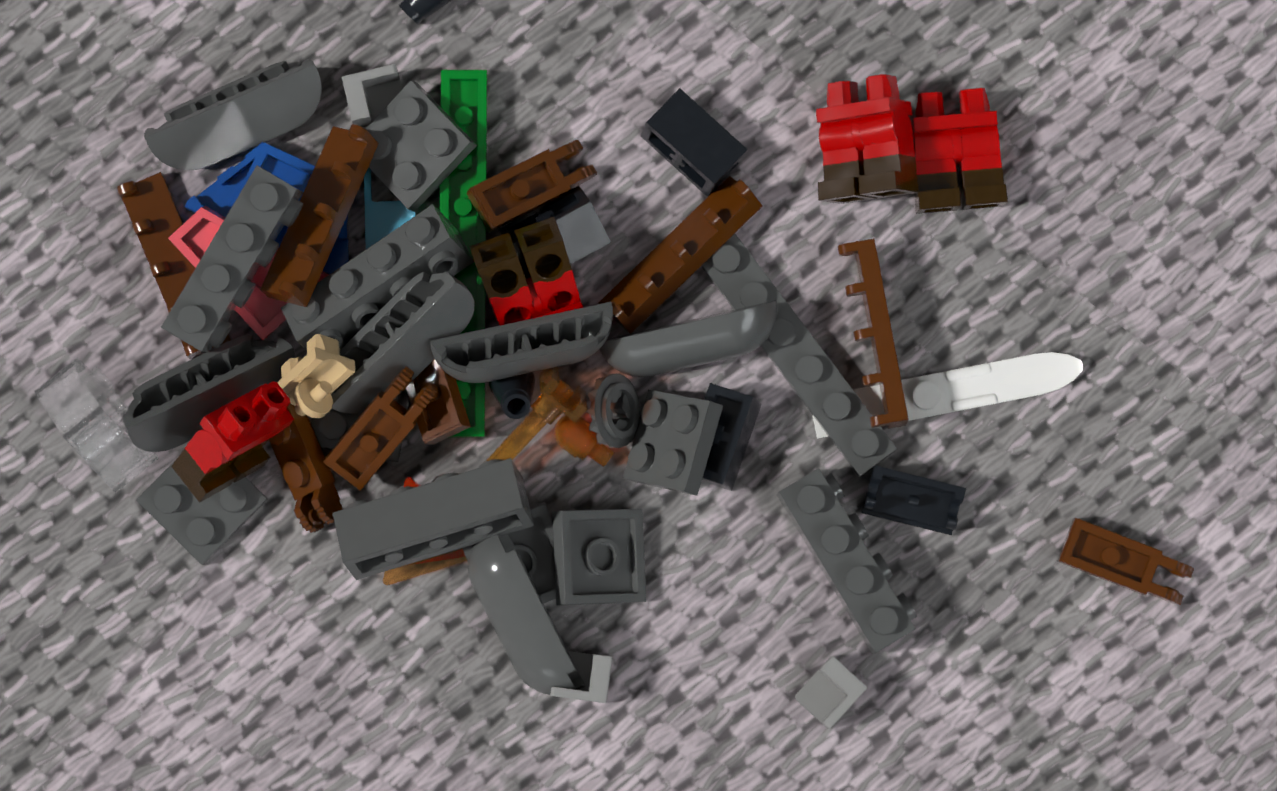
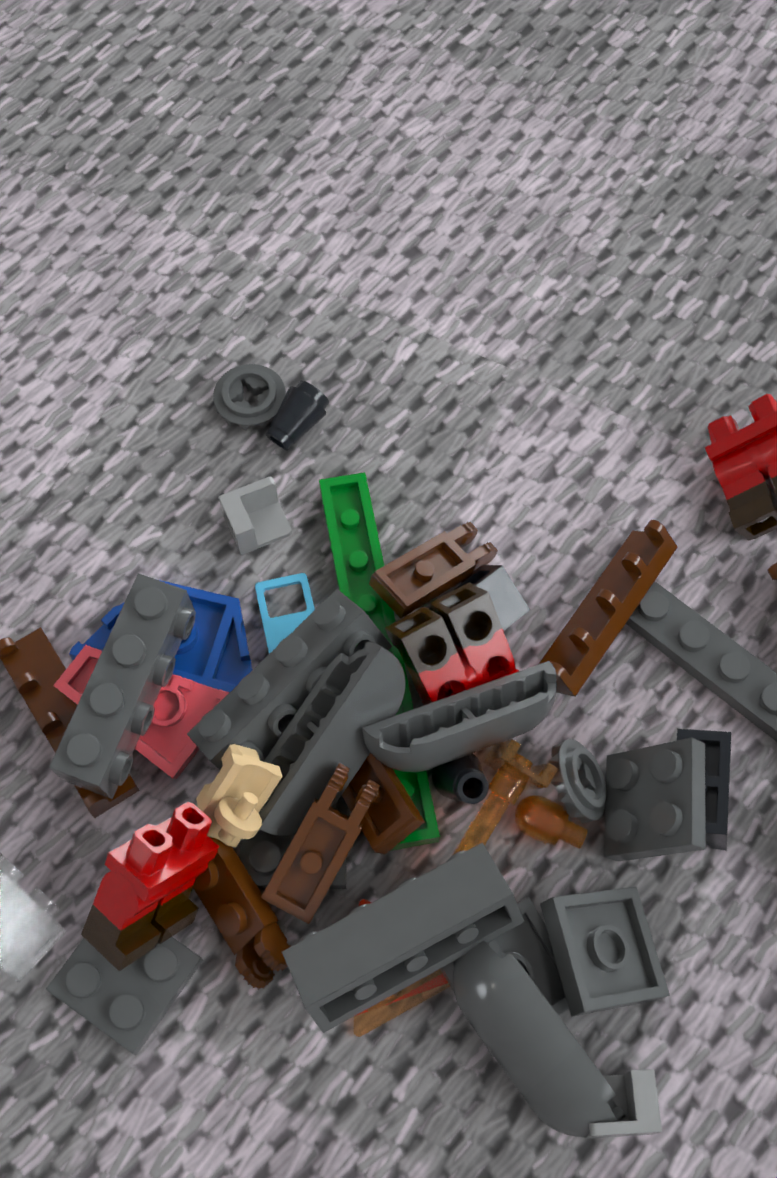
camera: 10 degrees left, 20 degrees down
dark grey brick [123,334,295,452] -> none
dark grey brick [144,59,322,170] -> none
reddish brown hinge [260,124,379,307] -> none
dark grey plate [366,80,477,212] -> none
dark grey brick [599,300,778,377] -> none
black hinge [640,88,748,197] -> none

